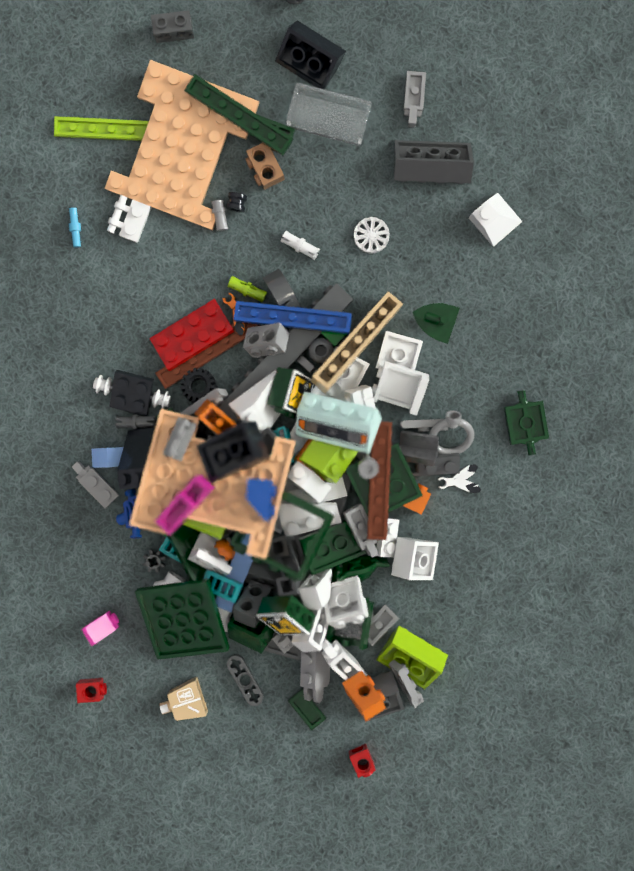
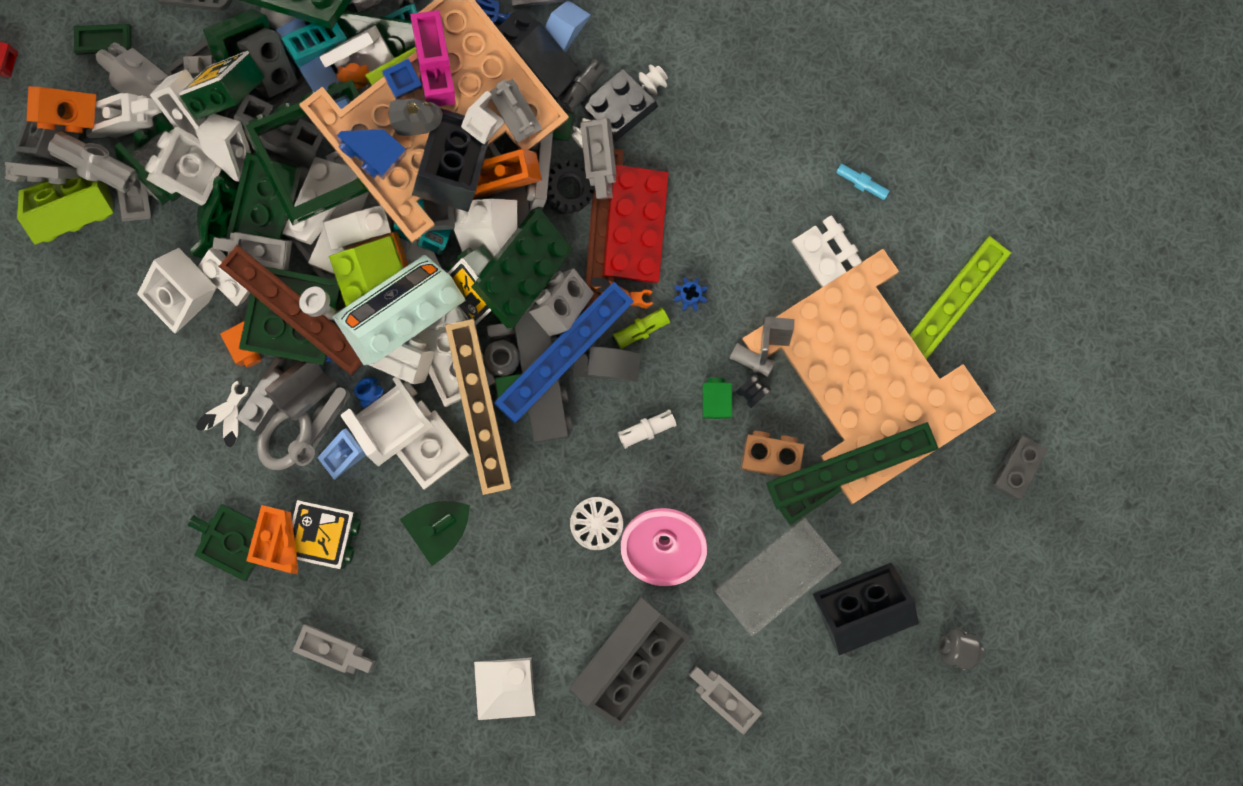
camera: 125 degrees right, 5 degrees down
none -> light grey piece [48,131,138,193]
none -> orange wing [246,505,298,574]
none -> piece [292,500,361,569]
none -> light grey hinge [293,624,376,674]
none -> light blue slope [318,428,366,480]
none -> blue plate [354,377,384,407]
none -> blue plate [382,59,422,100]
none -> dark grey rock [389,99,443,136]
none -> white panel [461,91,504,144]
none -> dark green plate [471,208,573,329]
none -> light grey hinge [580,118,616,200]
none -> bright pink dish [621,508,707,586]
none -> blue gear [674,277,707,312]
none -> green brick [702,378,732,419]
none -> flat silver panel [759,317,794,366]

